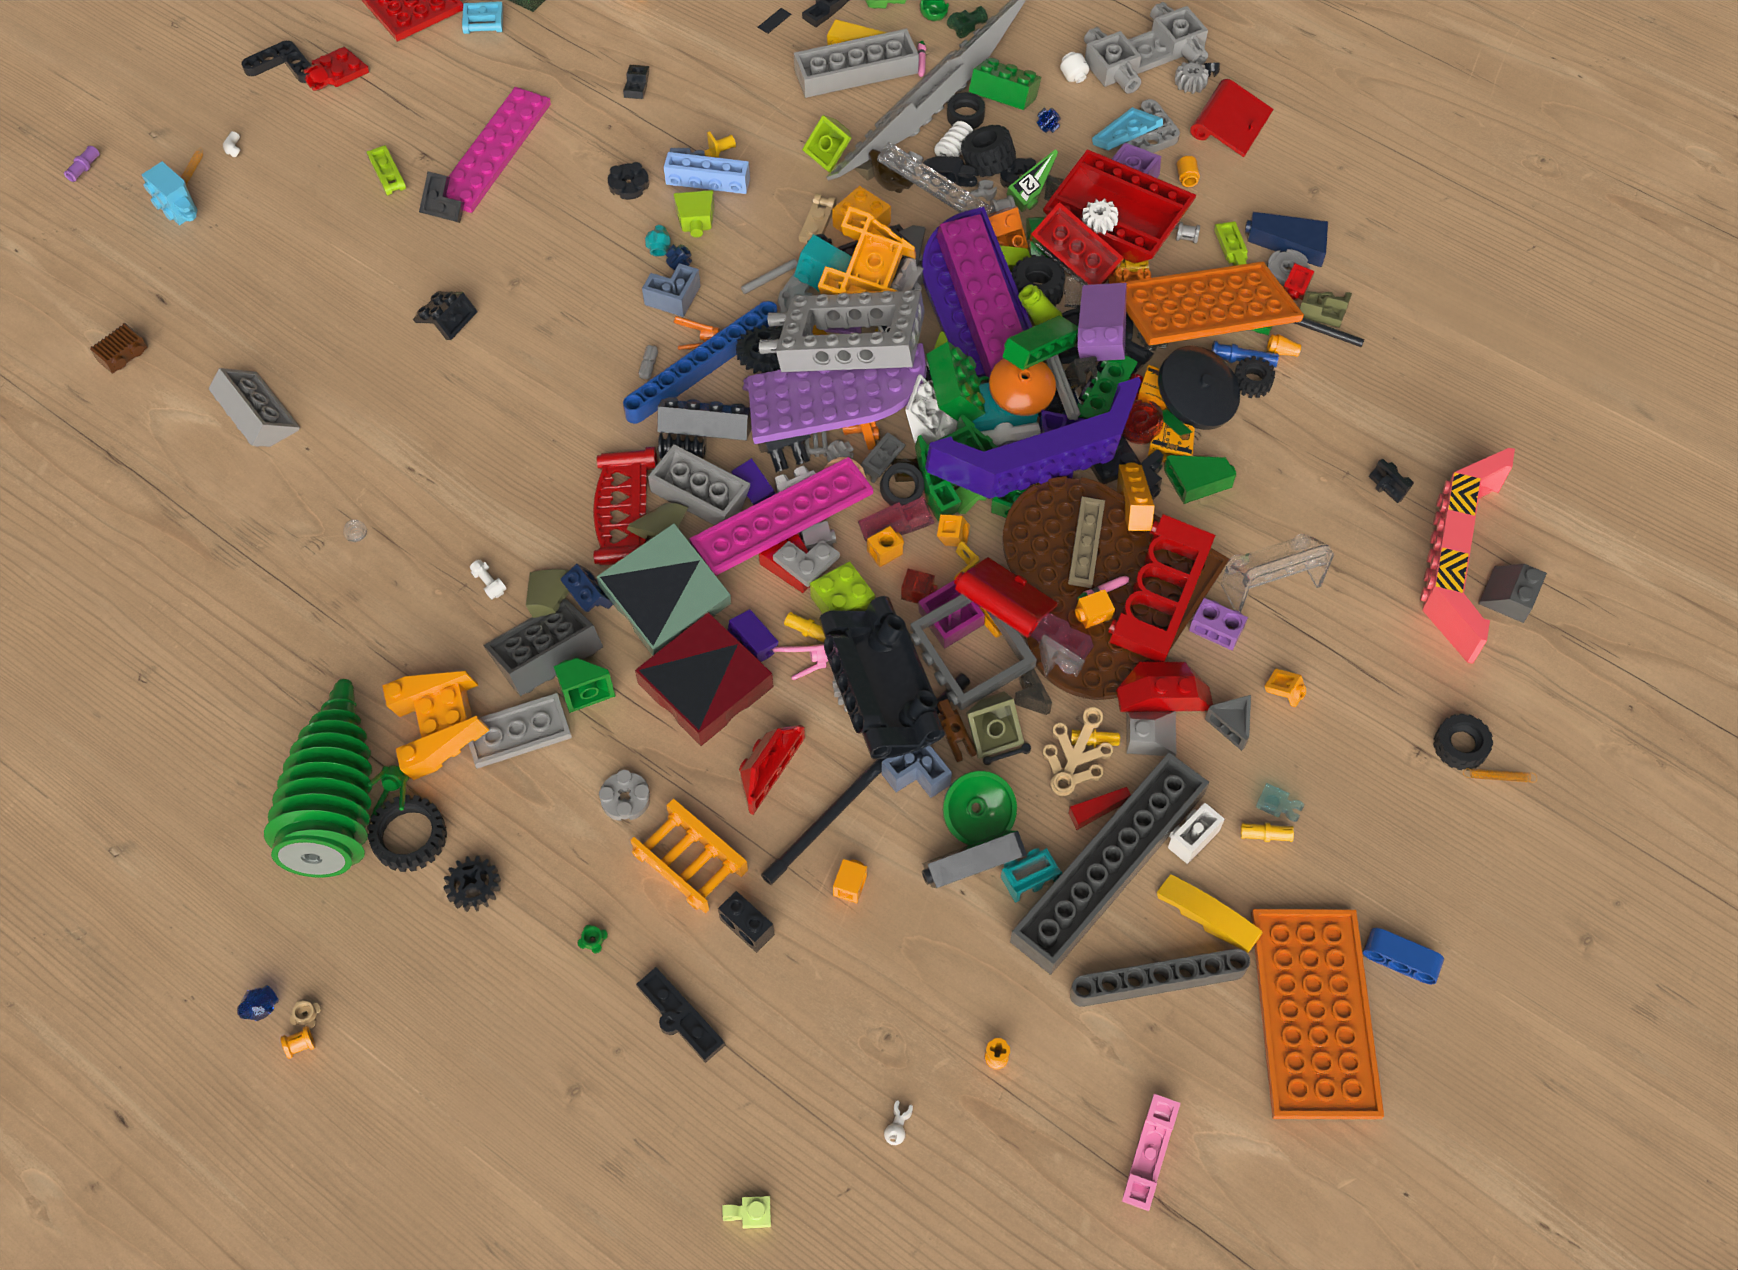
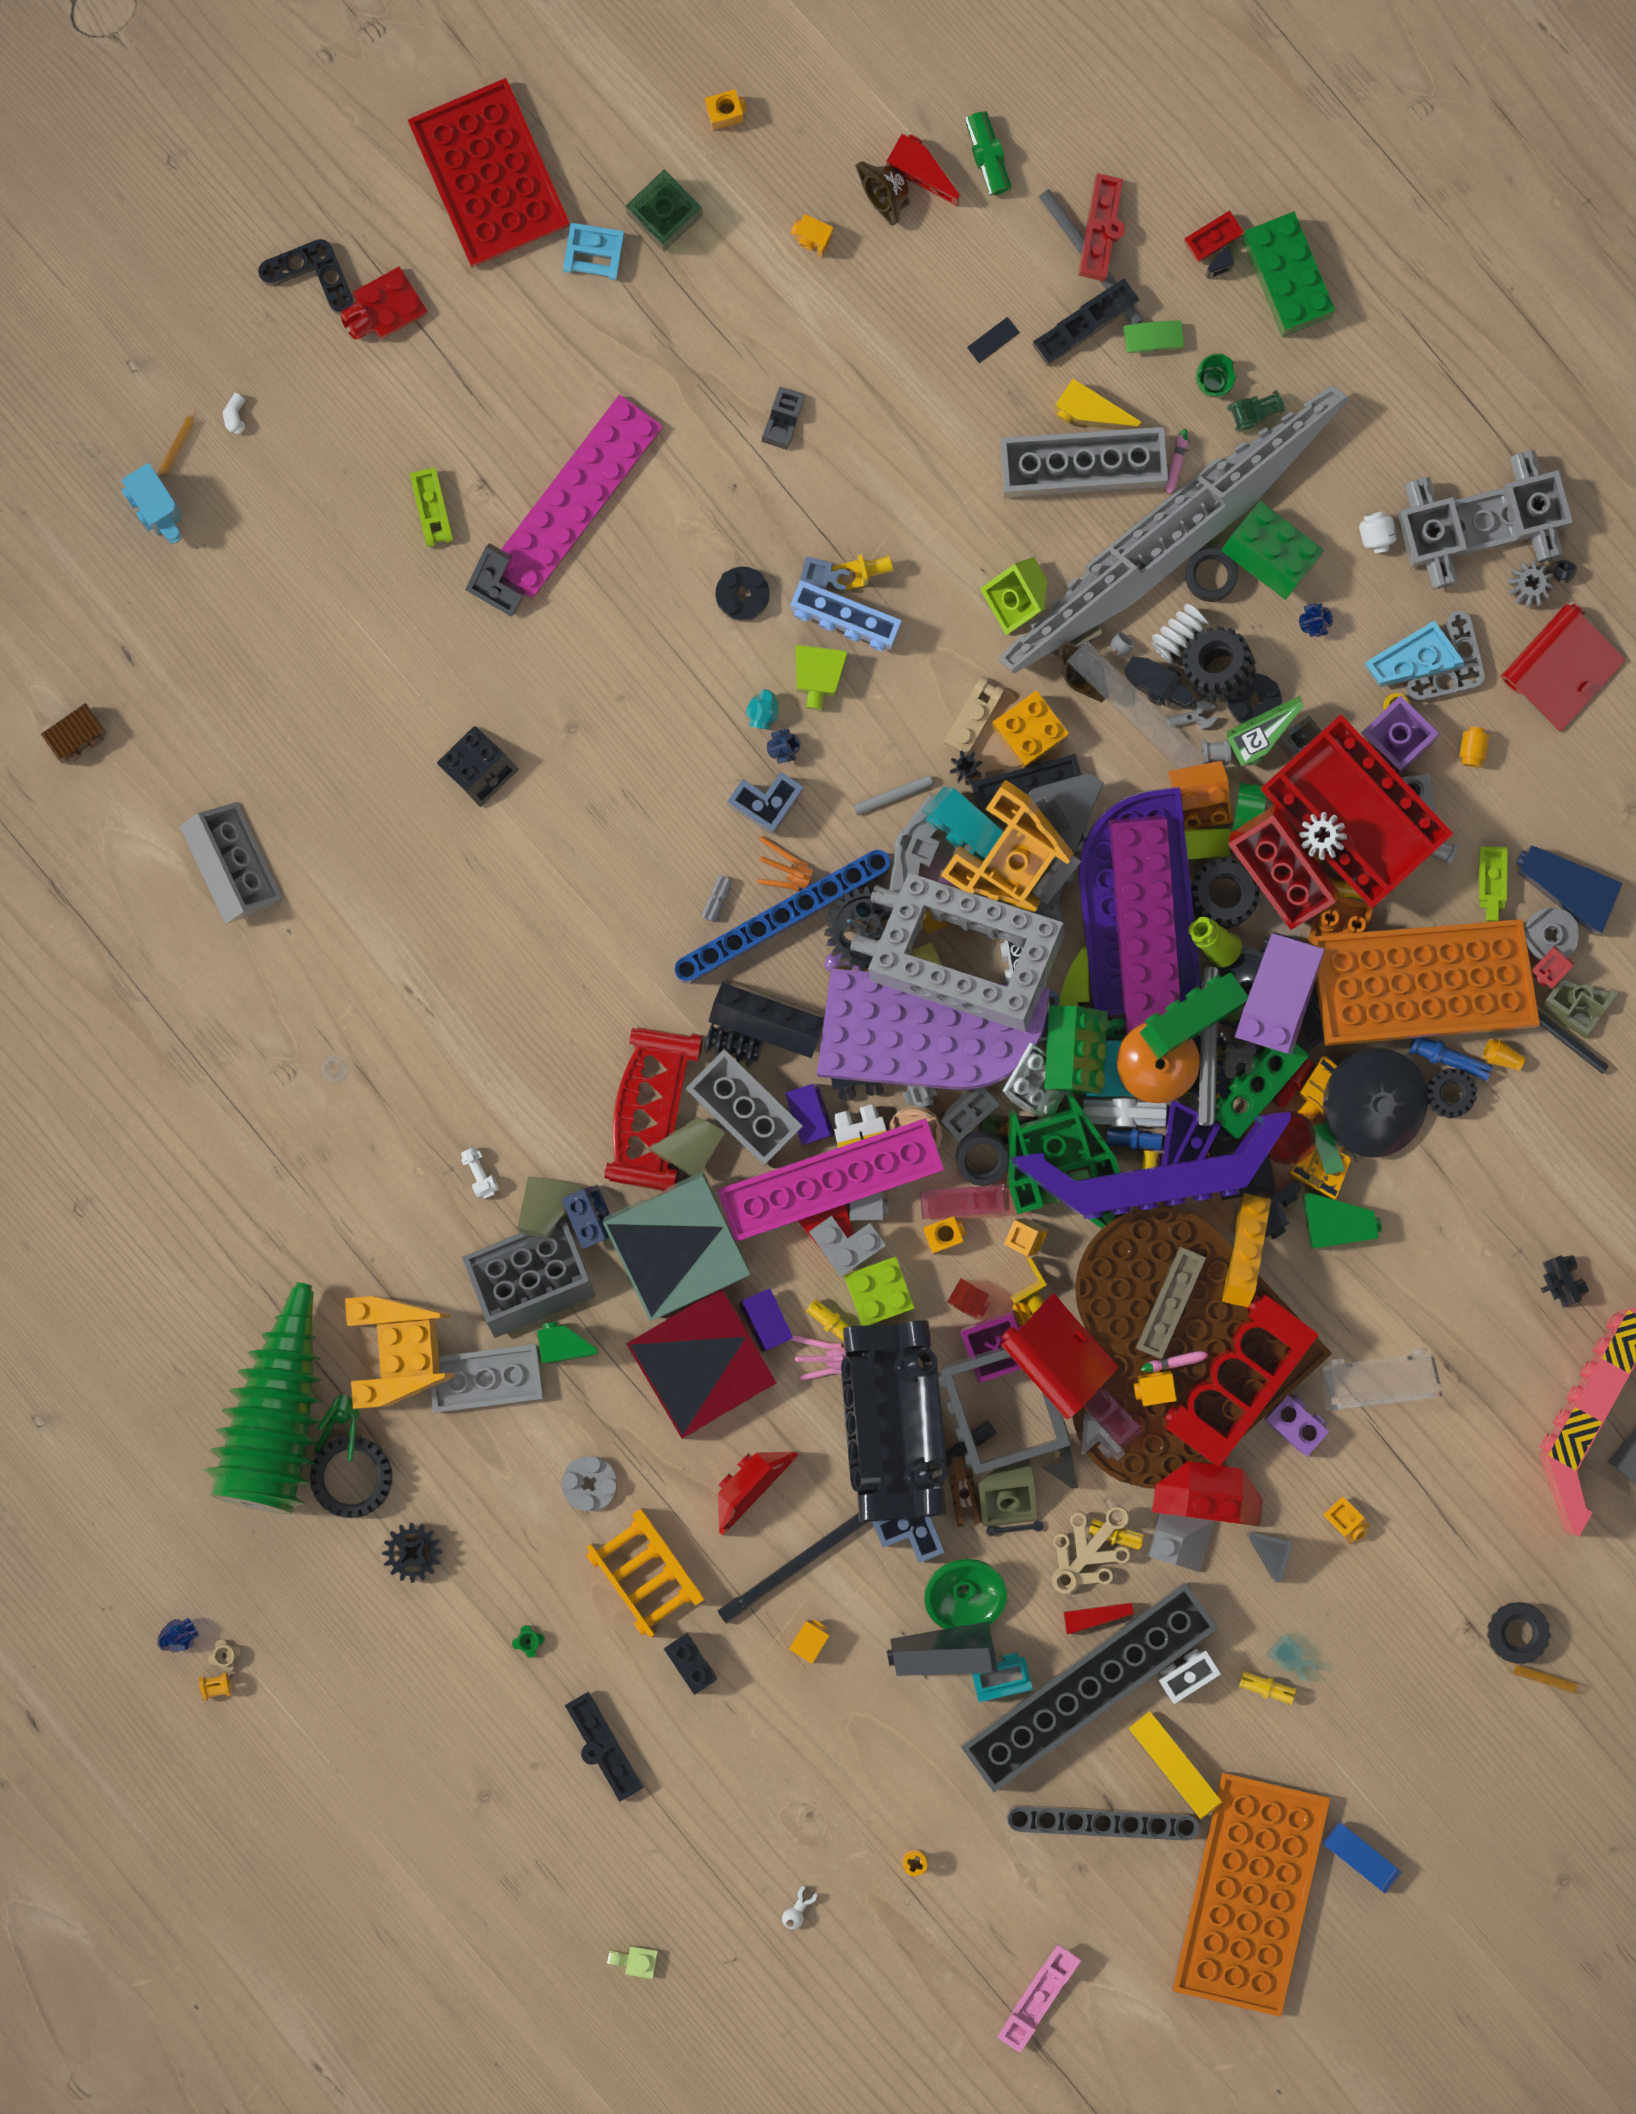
camera: 15 degrees right, 25 degrees up
medium lavender pin [64,145,100,182] -> none

